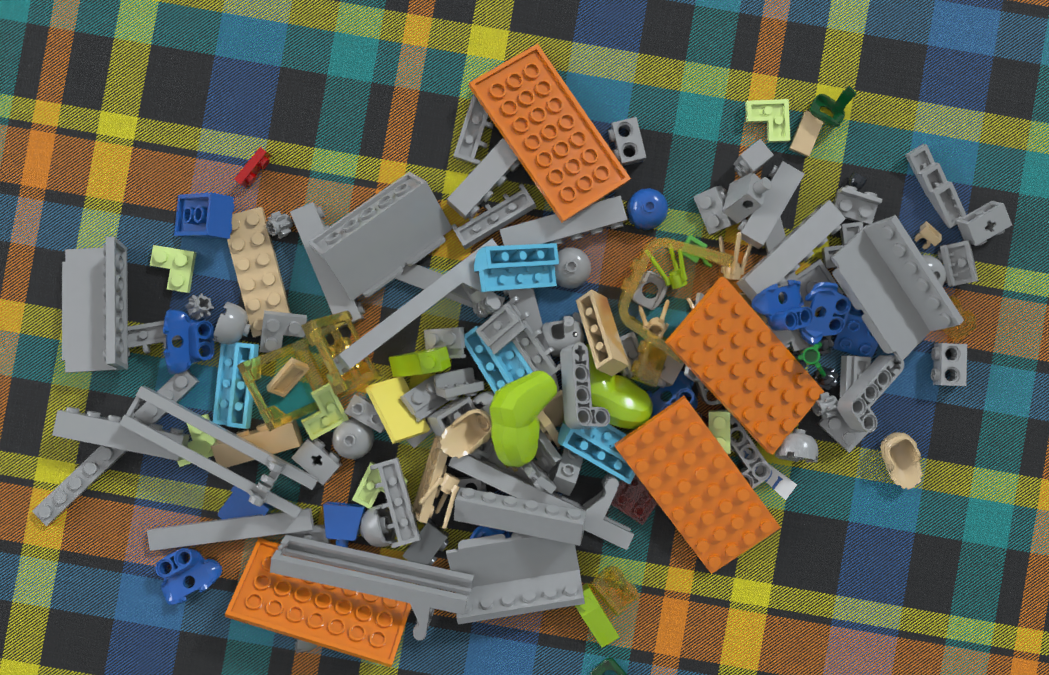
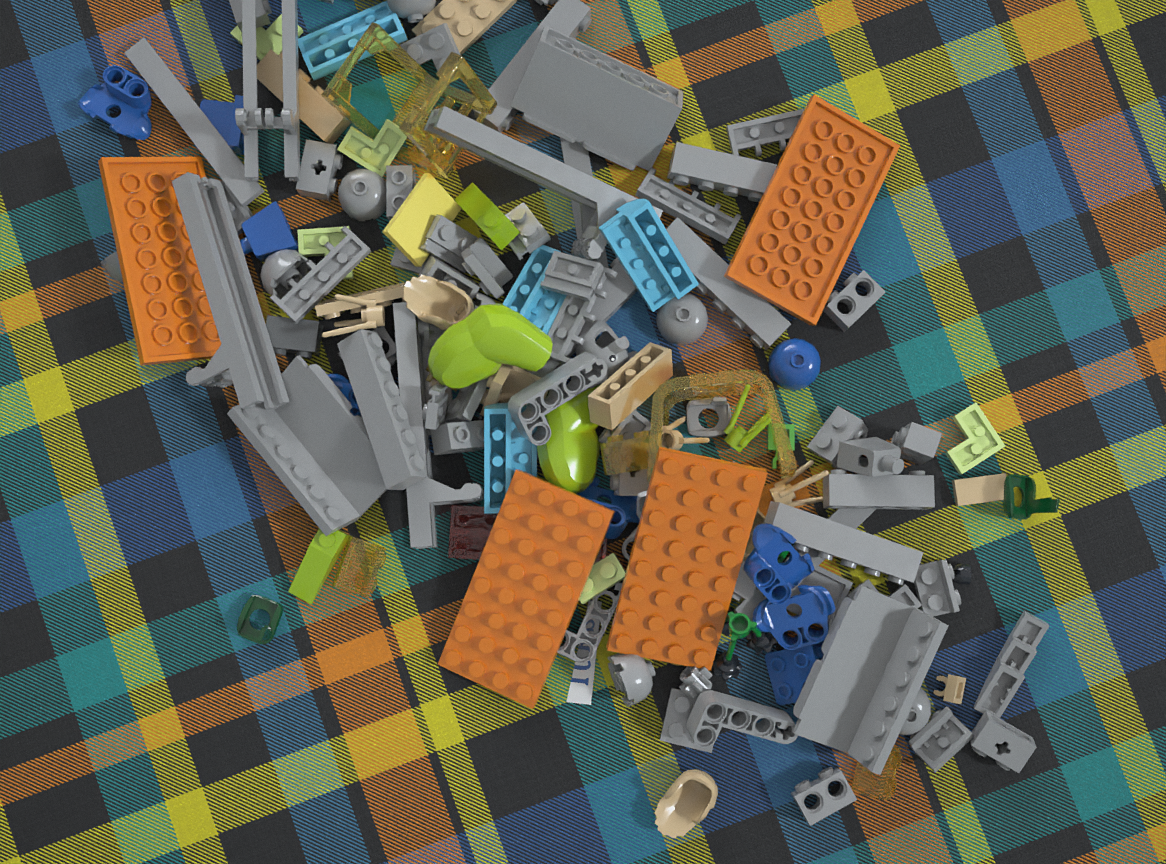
camera: 60 degrees right, 5 degrees down
tan tile [266,357,309,398] -> none
light grey plate [840,356,871,397] -> none

